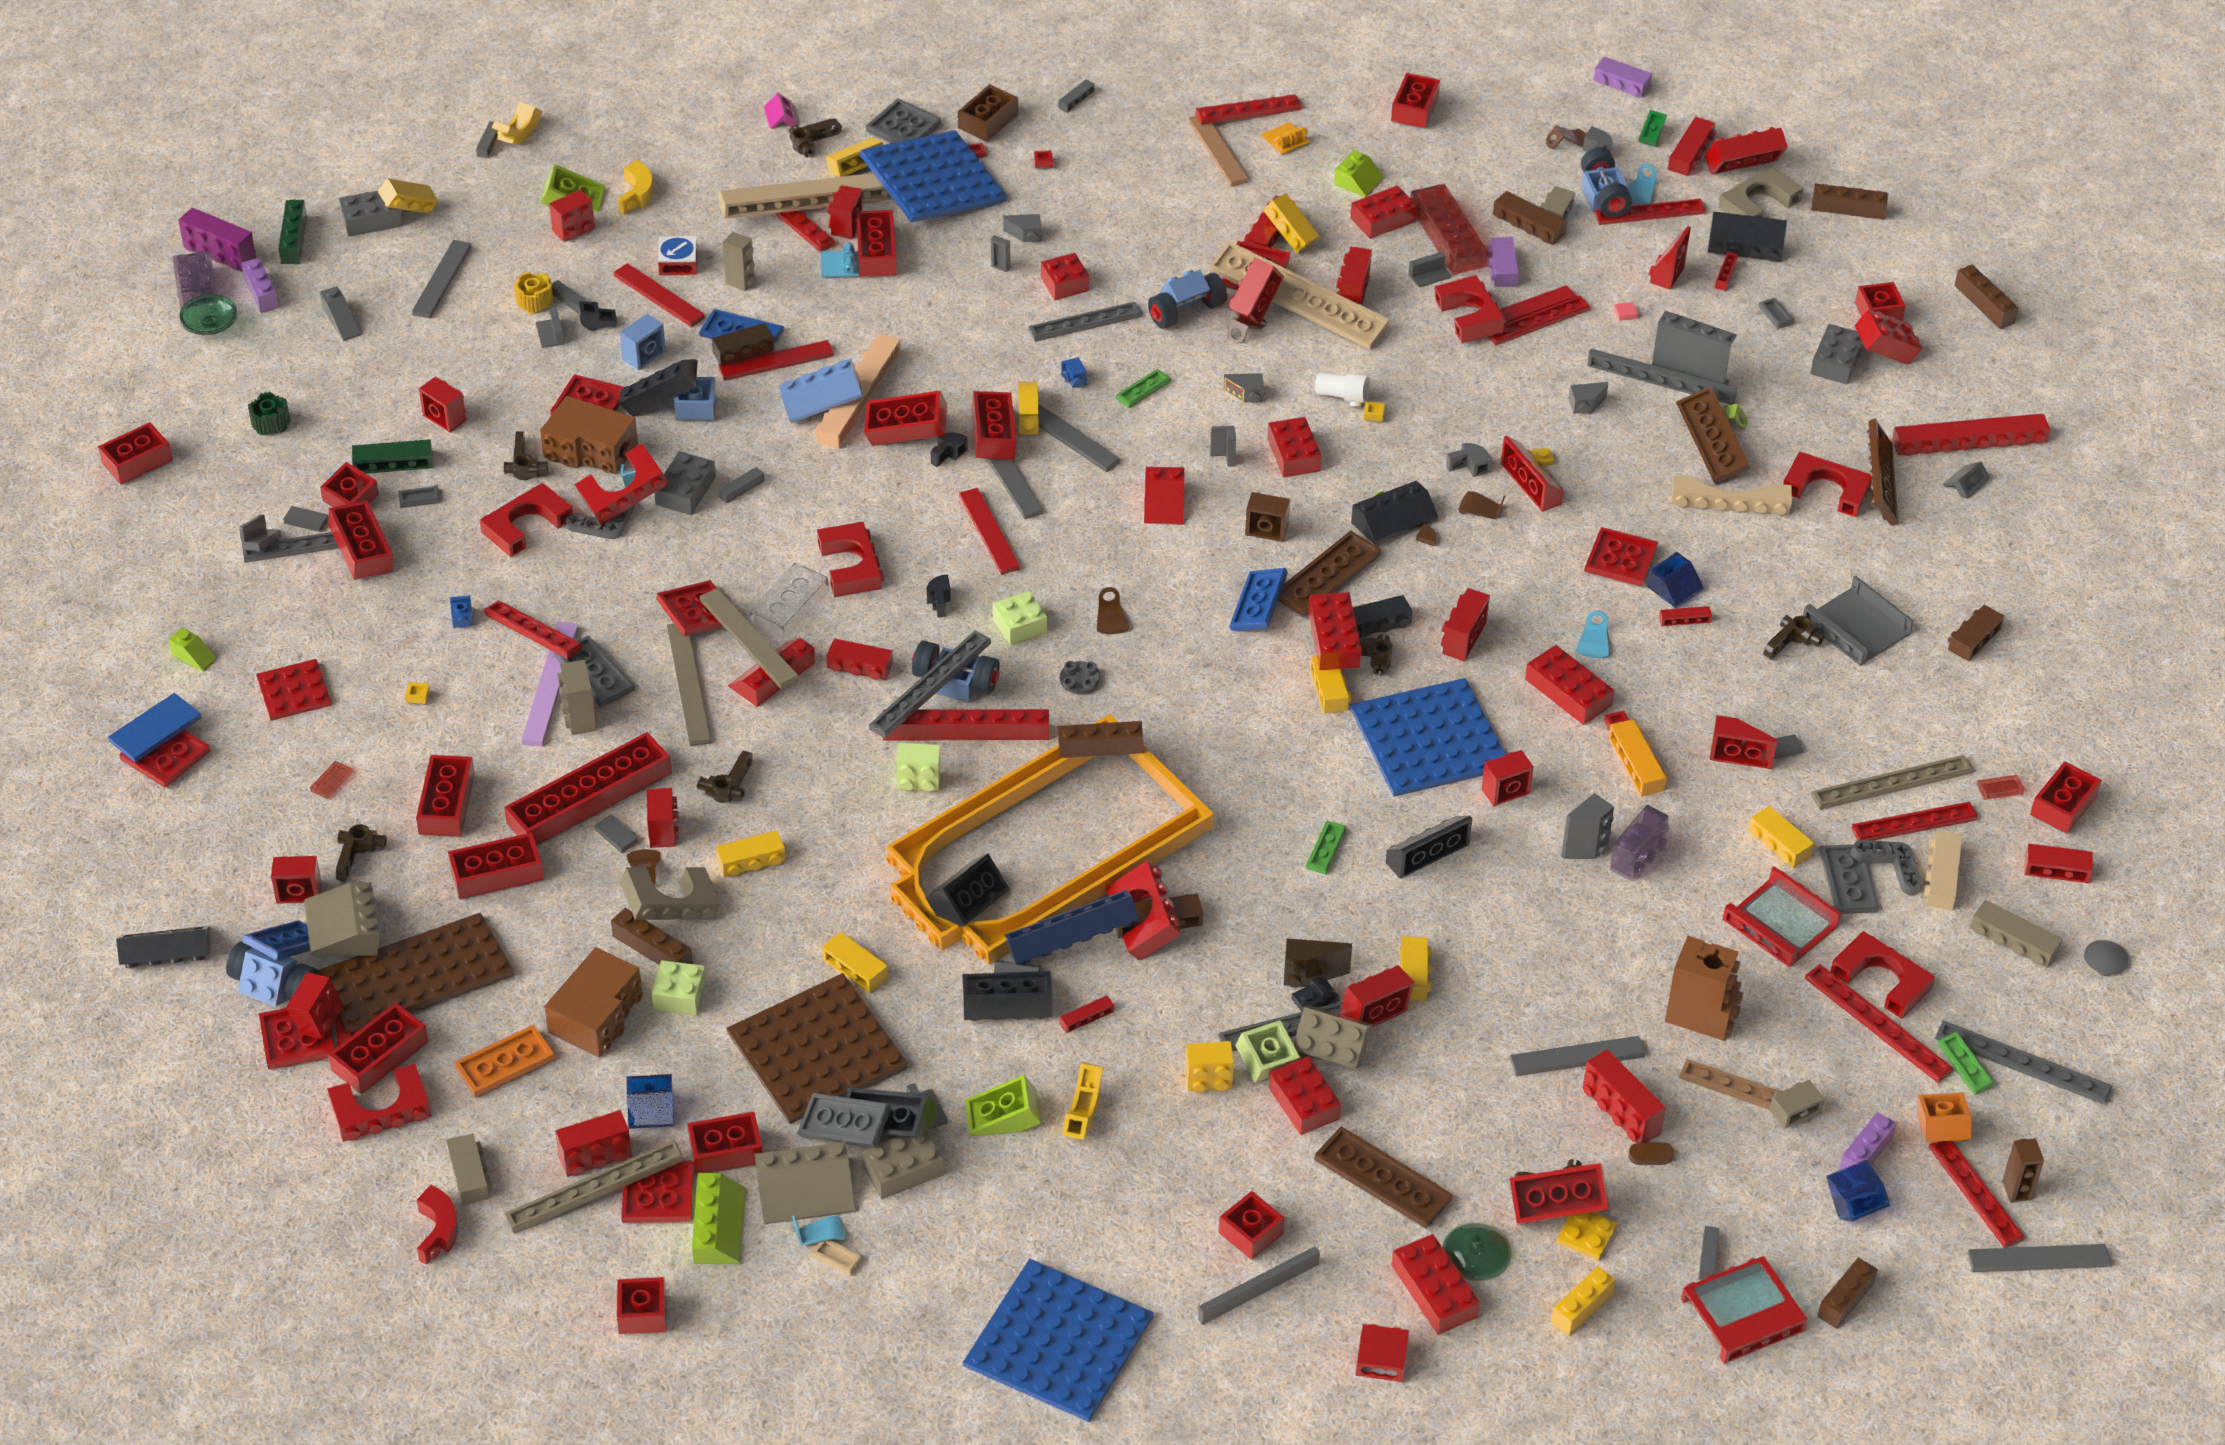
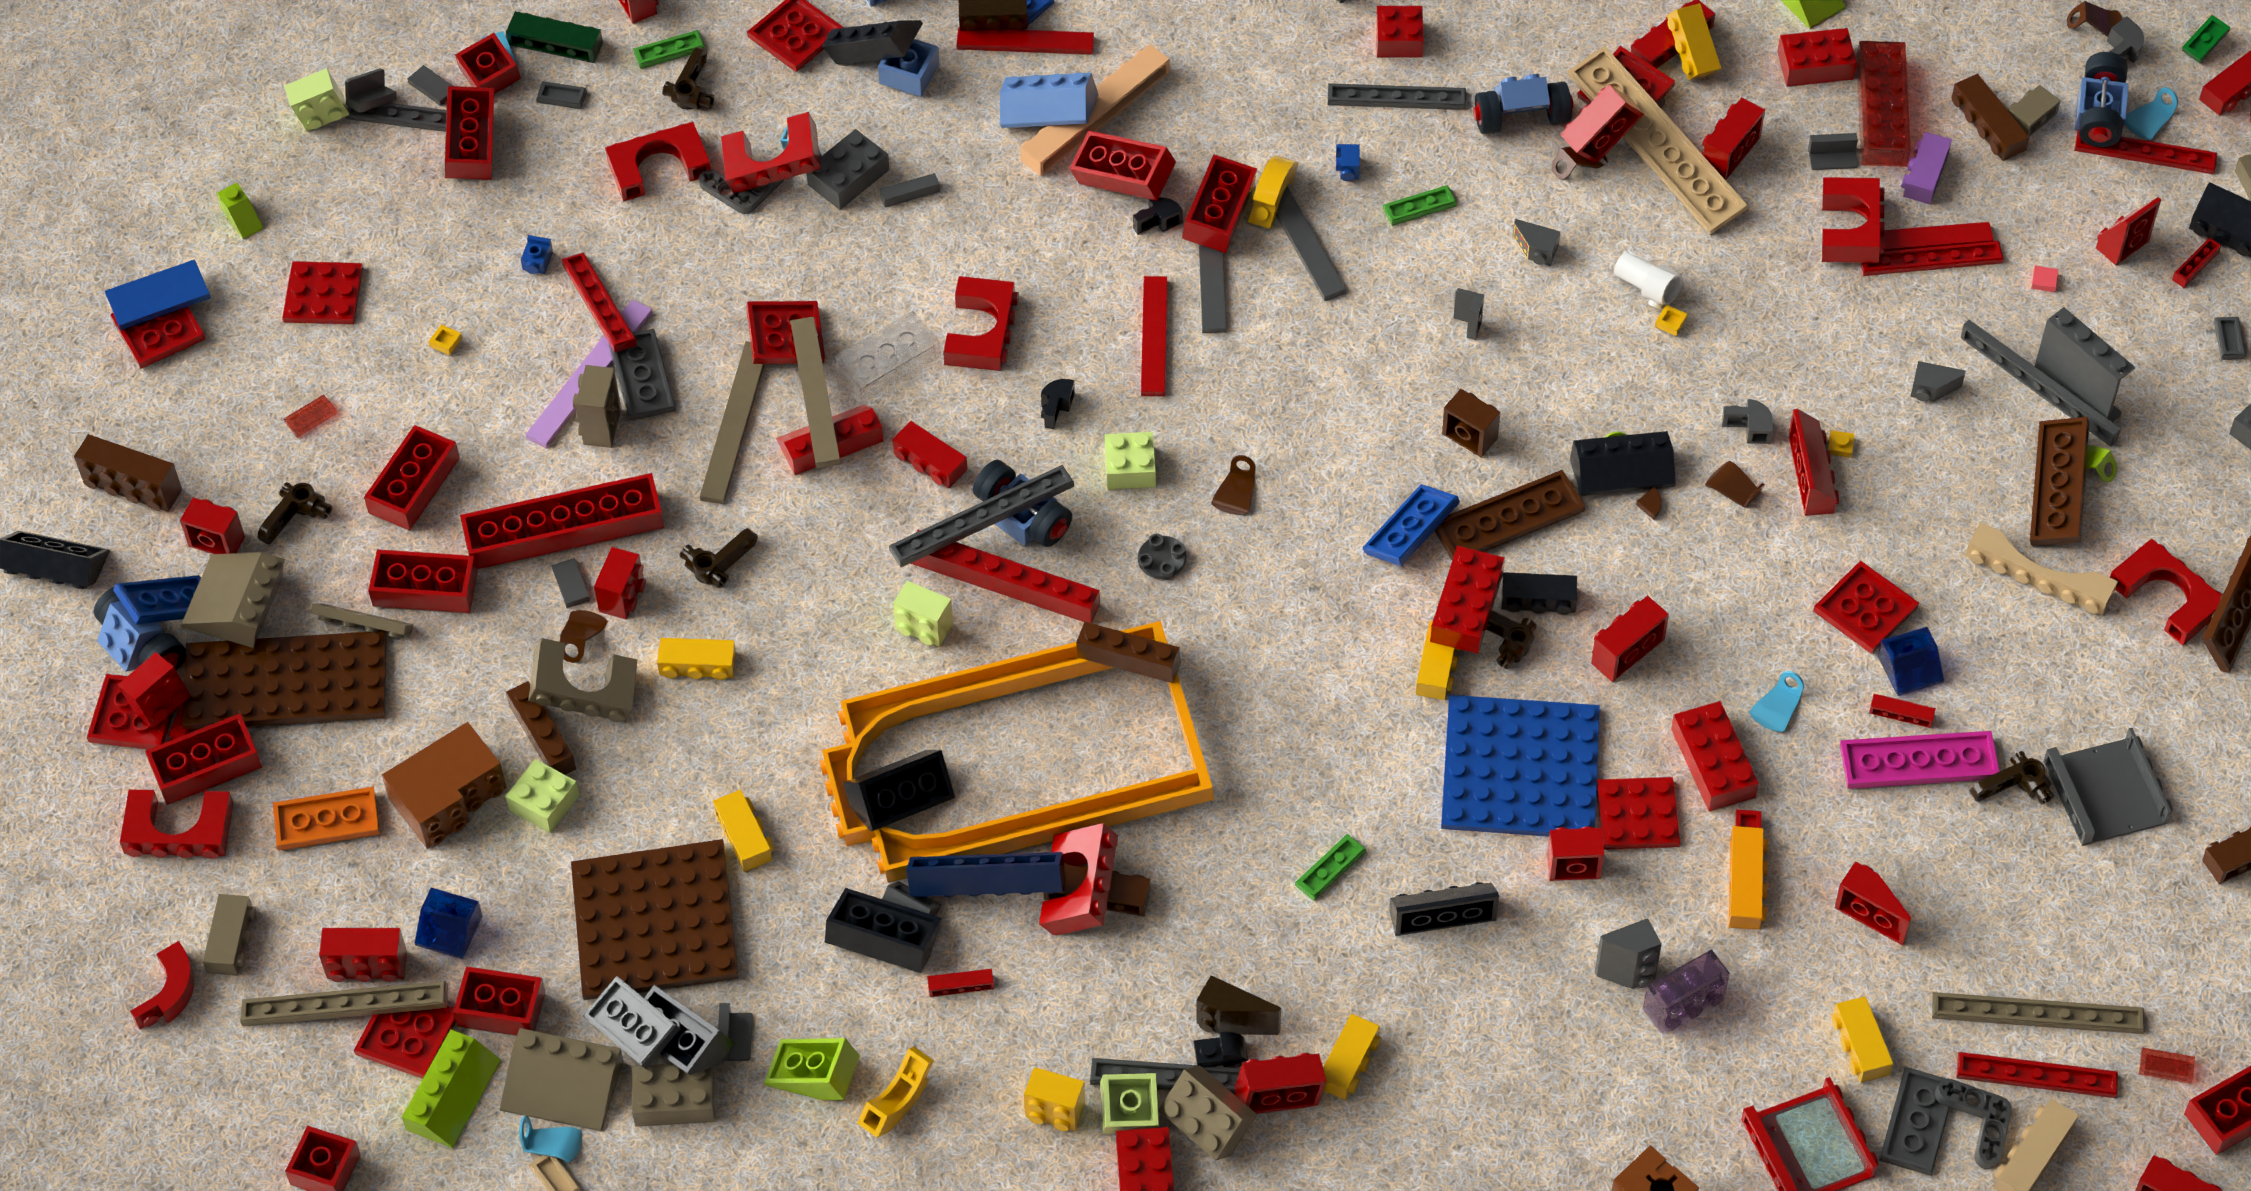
camera: 25 degrees right, 10 degrees up
dark orange piece [540,396,638,474] -> none
red slope [1144,466,1185,525] -> none
red brick [1267,416,1322,478] -> none
dark grey tile [1774,734,1803,759] -> none
none -> reddish brown brick [74,434,182,512]
none -> yellowish green brick [284,68,349,131]
none -> dark tan plate [311,603,413,638]
none -> bright green tile [633,30,705,69]
none -> red plate [1597,777,1680,850]
none -> dark pink plate [1840,731,2000,789]

